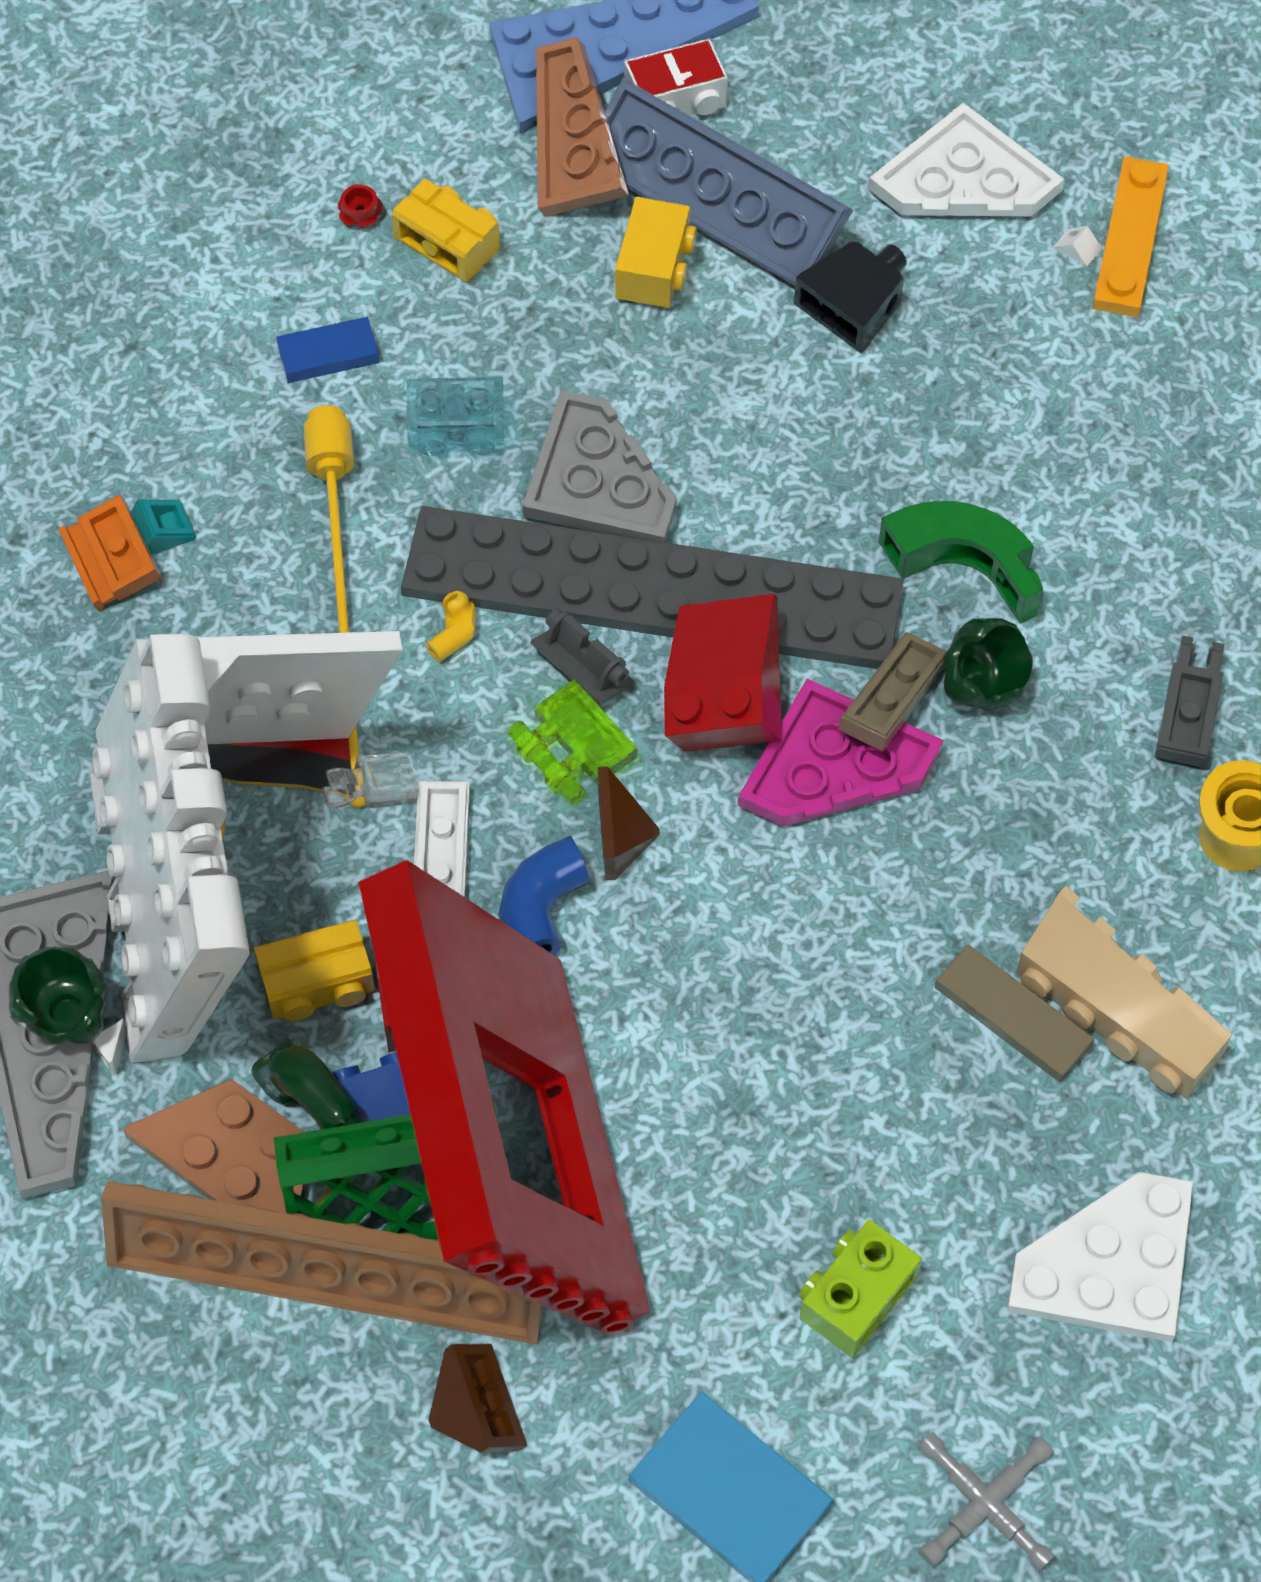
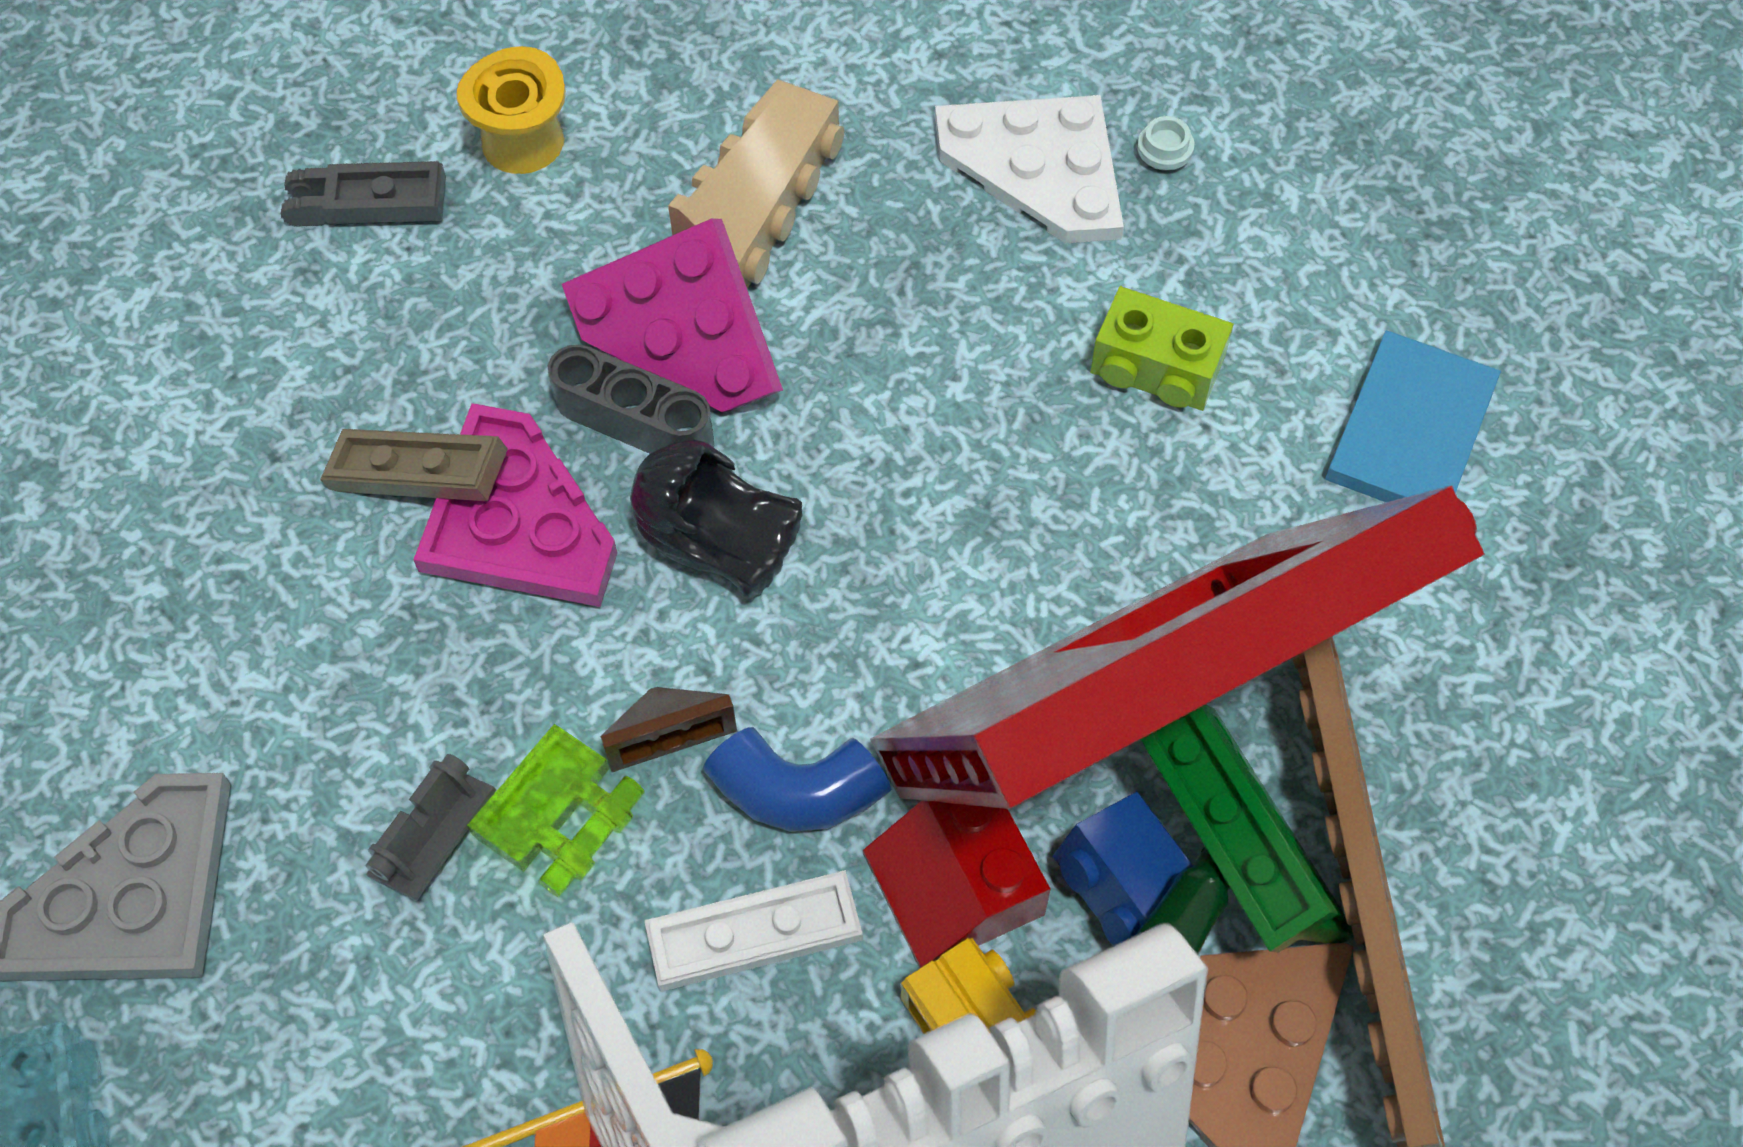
camera: 105 degrees left, 0 degrees up
clear plate [322,751,419,809] -> none
dark grey plate [401,506,904,669] -> none
yellow arm [425,591,476,663] -> none
reddish brown slope [428,1344,527,1453] -> none
red slope [664,593,781,752] -> none
green arch [878,501,1043,623] -> none
light grey piece [918,1432,1056,1572] -> none
dark tan tile [934,944,1095,1083] -> none
dark green hair [942,618,1033,711] -> none
none -> dark grey beam [548,344,715,454]
none -> dark pink plate [562,218,783,412]
none -> black piece [630,440,803,600]
none -> light aqua plate [1137,116,1194,170]

